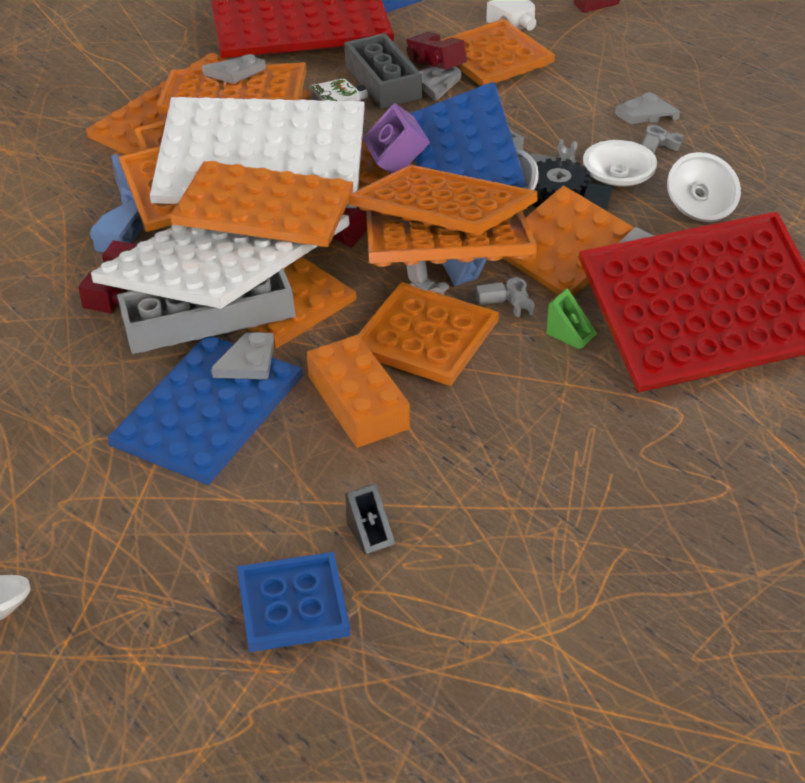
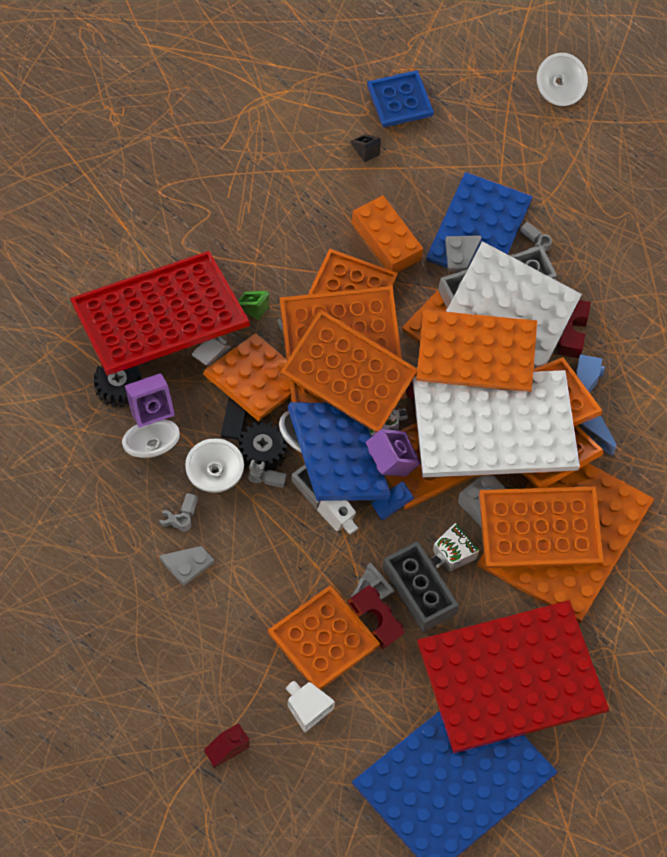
camera: 170 degrees right, 20 degrees up
light grey wing [202,54,266,84] -> none
none -> medium lavender brick [125,373,175,428]
none -> light grey bar [520,222,552,252]

